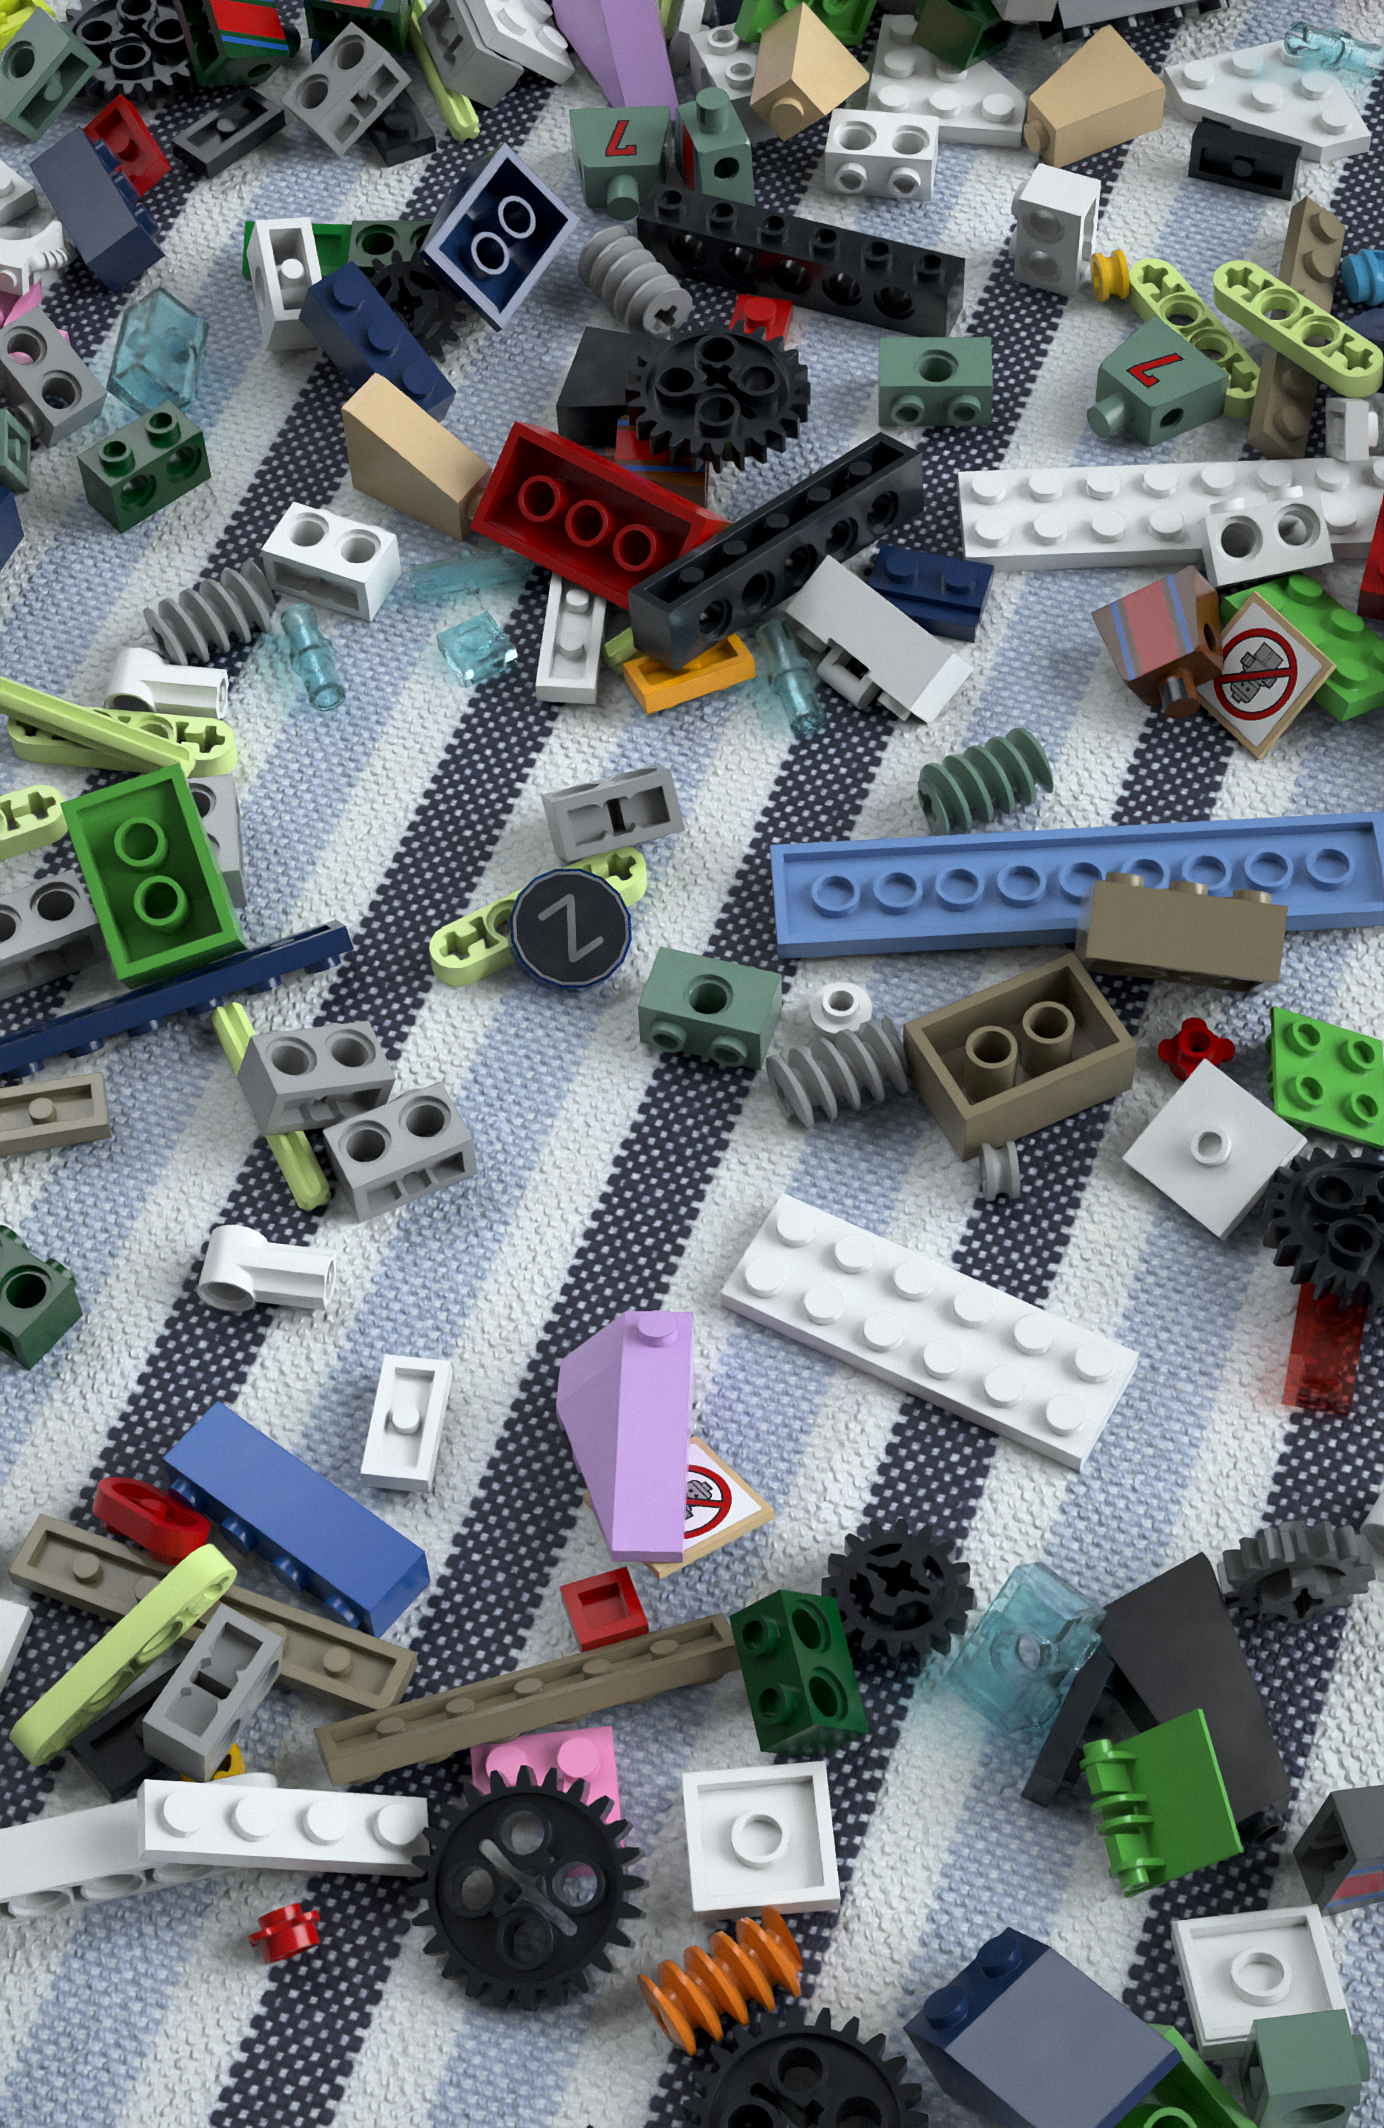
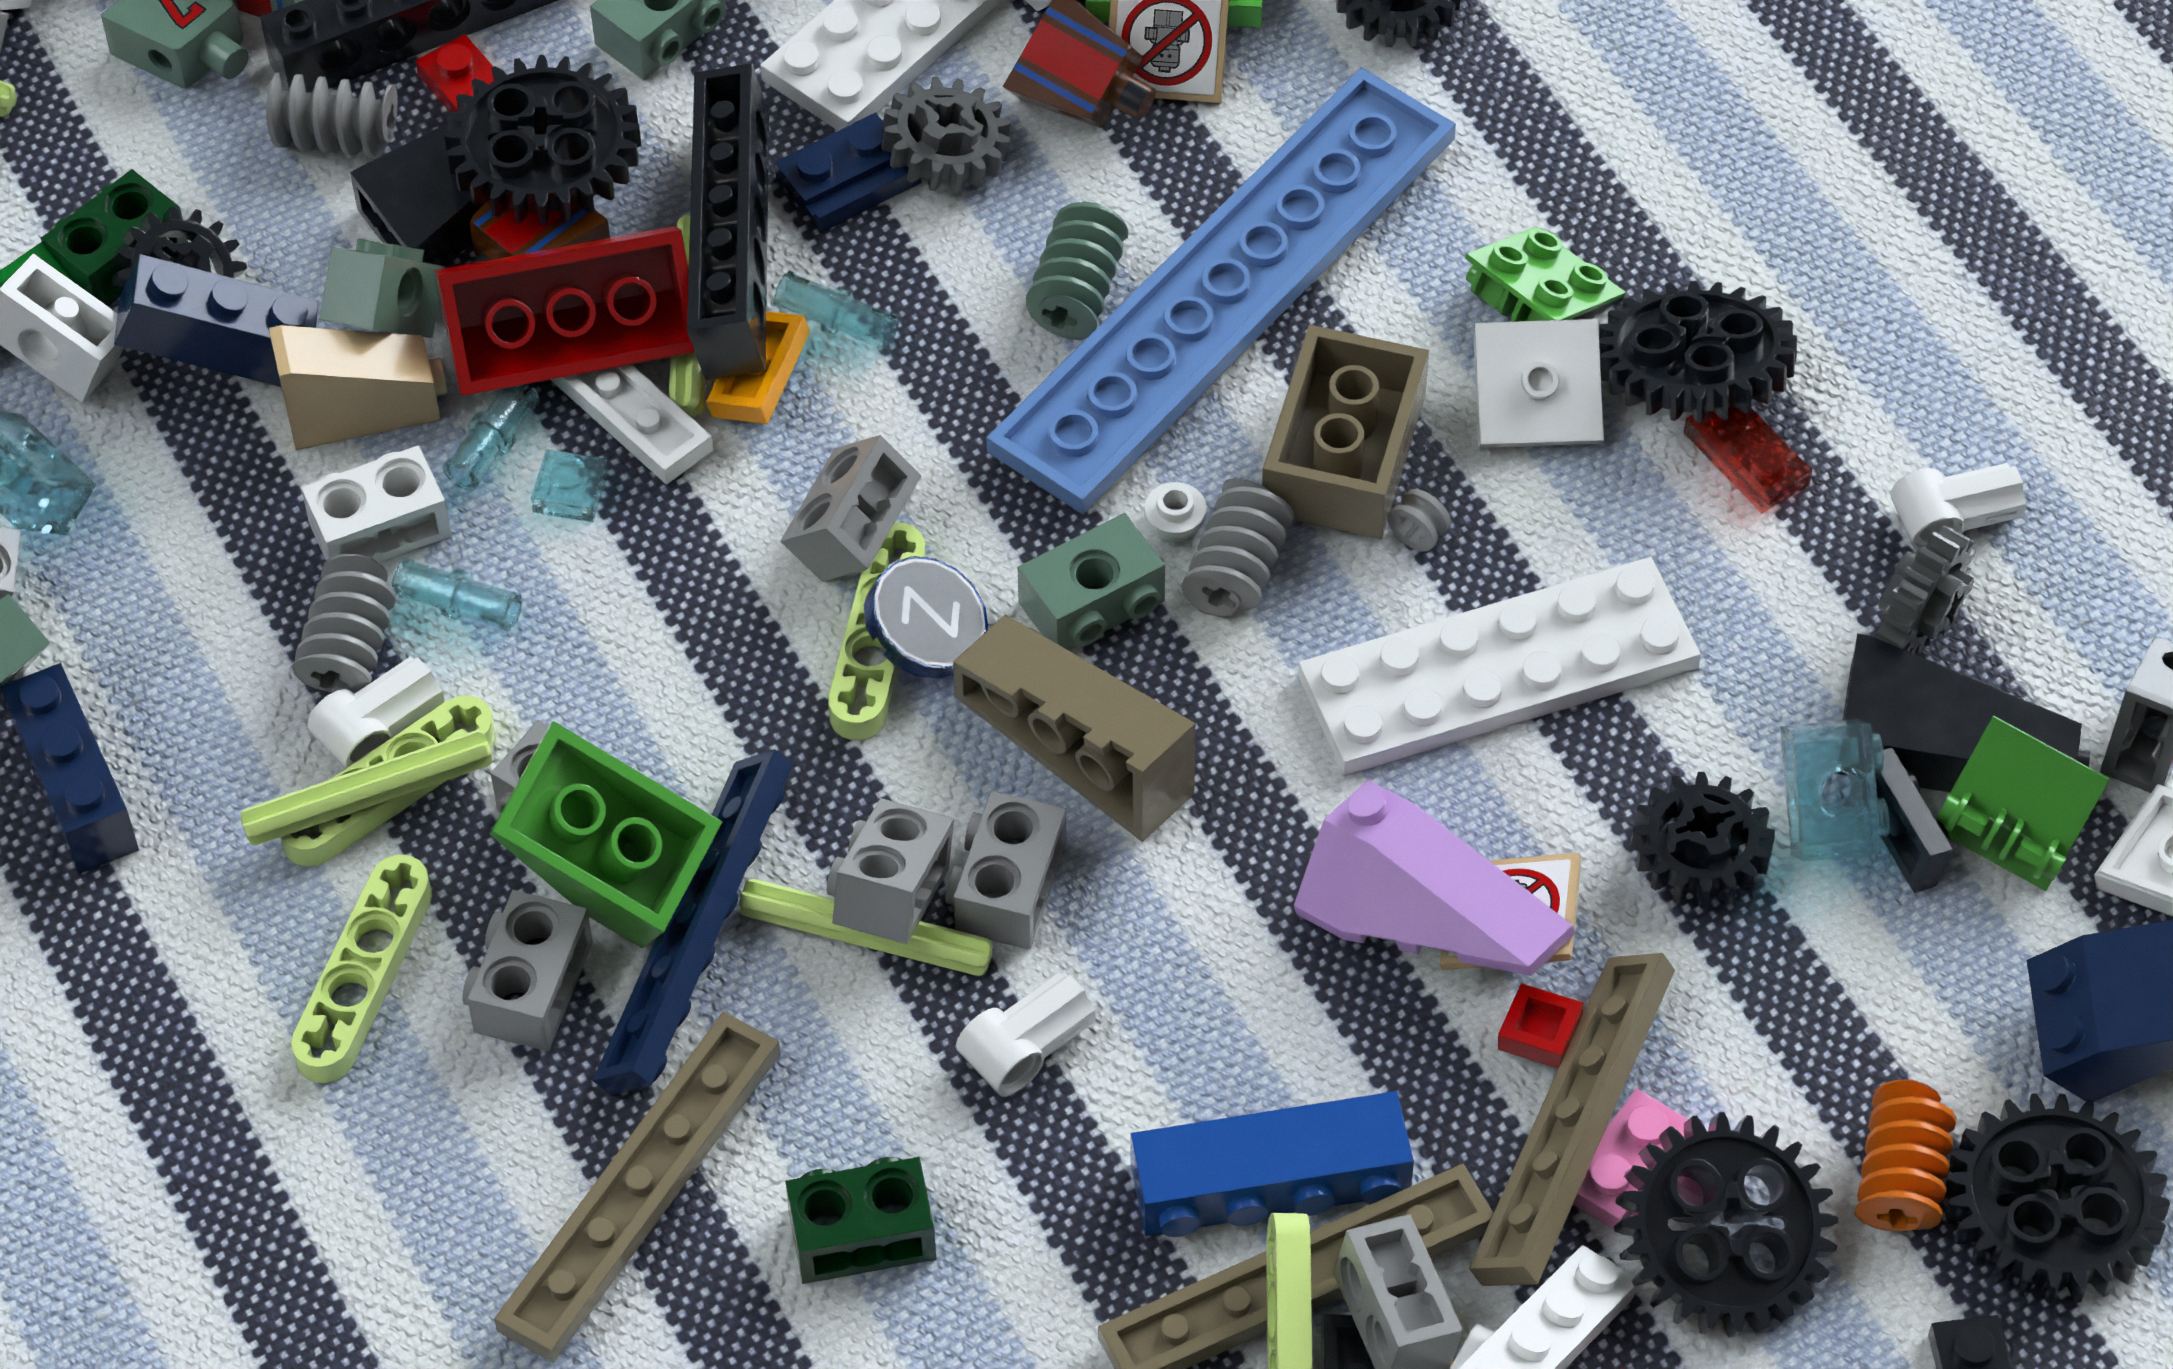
camera: 50 degrees left, 0 degrees up
dark green brick [77,400,211,534] -> none
red plate [92,1477,211,1565] -> none
white plate [360,1354,453,1493] -> none
dark blue slope [418,142,581,332] -> none
white plate [681,1761,841,1922] -> none
dark green brick [729,1589,869,1758] -> none
white piece [785,554,974,723] -> none
dark tan brick [1074,872,1288,994] -> none
red plate [1158,1017,1235,1082] -> none
none -> sand green brick [319,239,445,338]
none -> dark grey gear [881,77,1011,193]
none -> dark tan wedge [953,615,1196,842]

